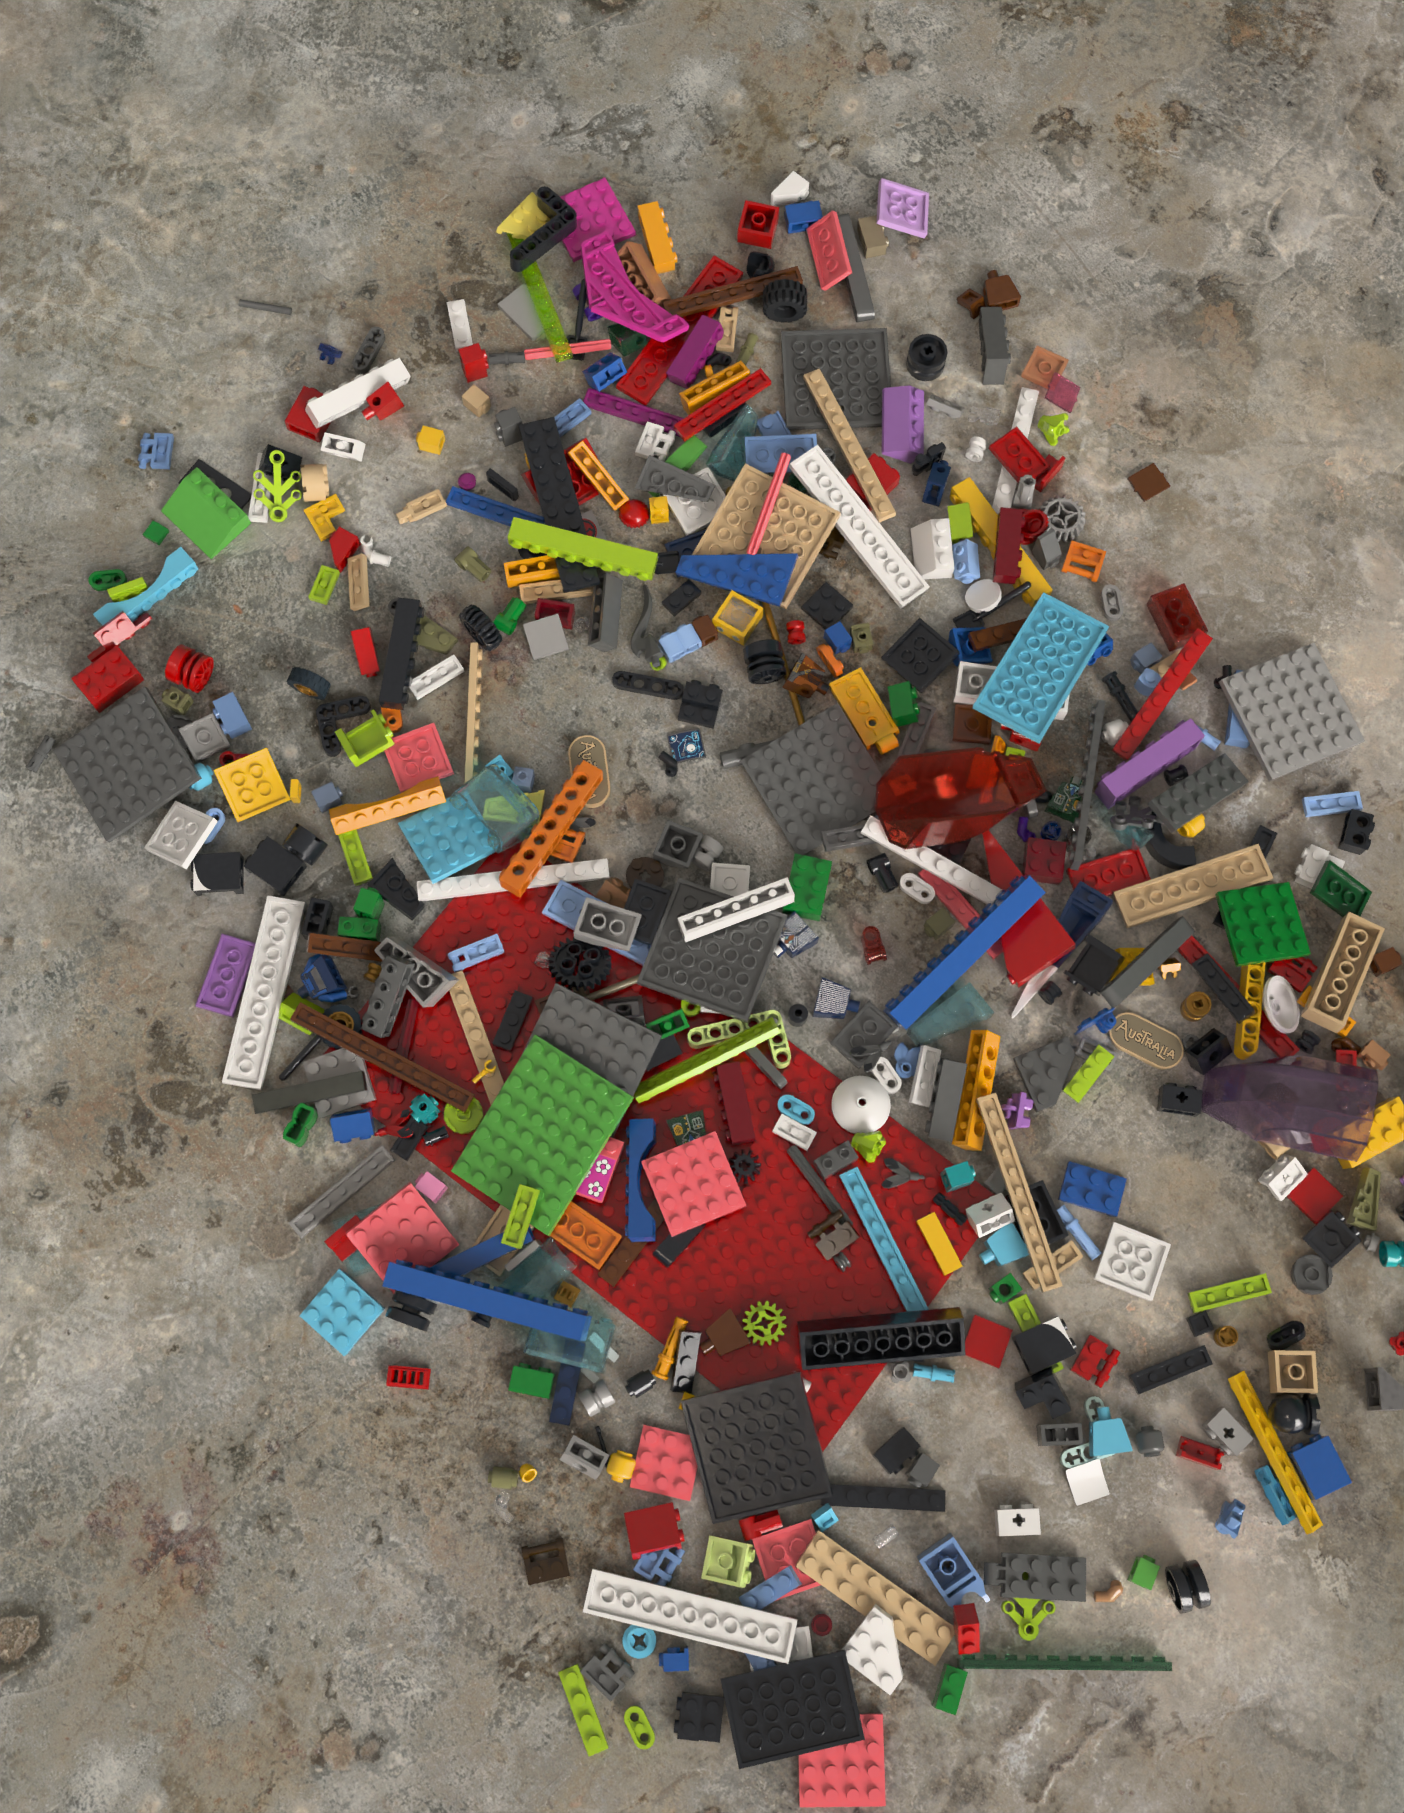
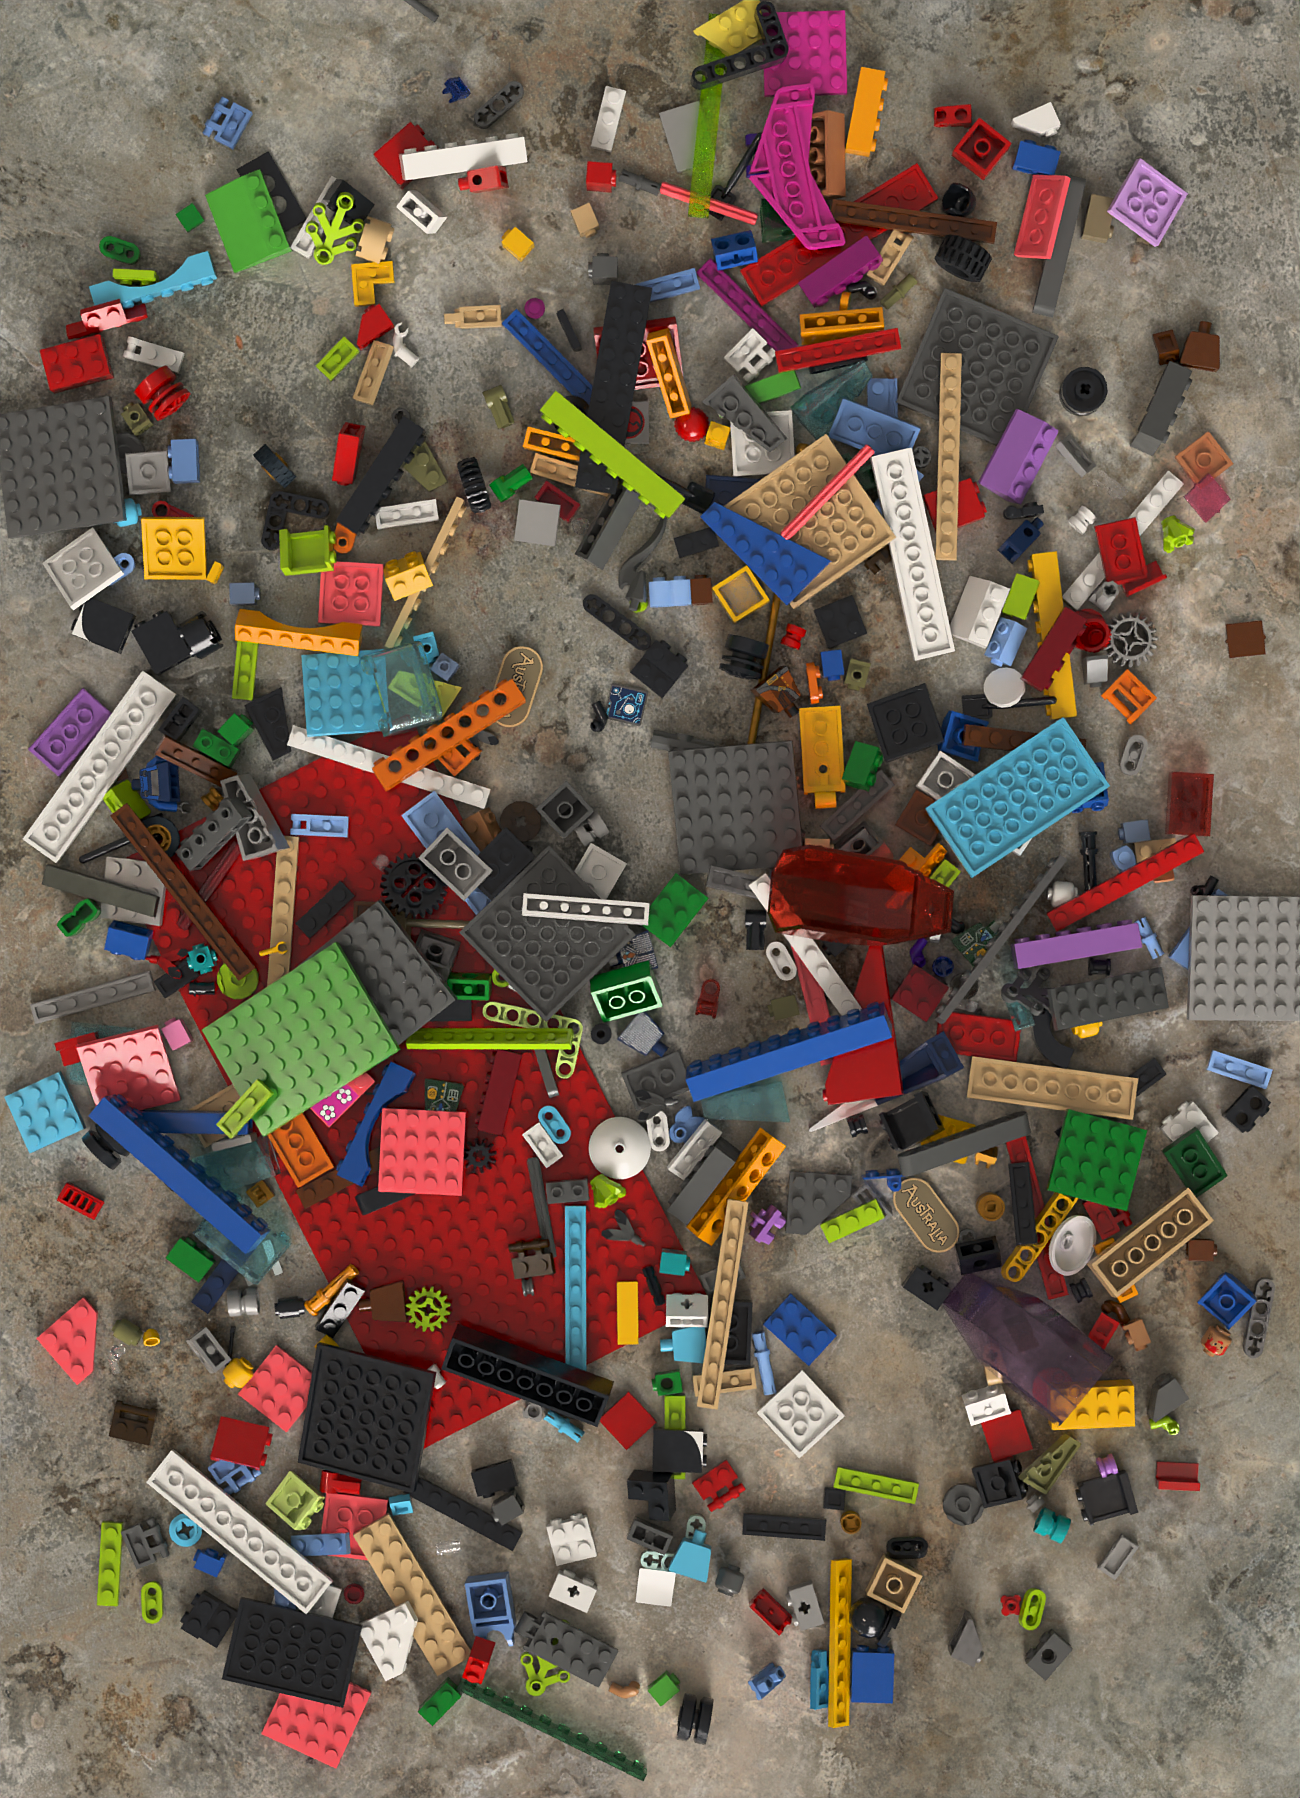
camera: 25 degrees right, 15 degrees up
none -> coral plate [36,1297,98,1385]
none -> white plate [123,336,184,374]
none -> yellow bracket [383,551,433,601]
none -> white plate [546,1513,597,1566]
none -> green brick [590,960,663,1023]
none -> red leg [933,104,972,128]

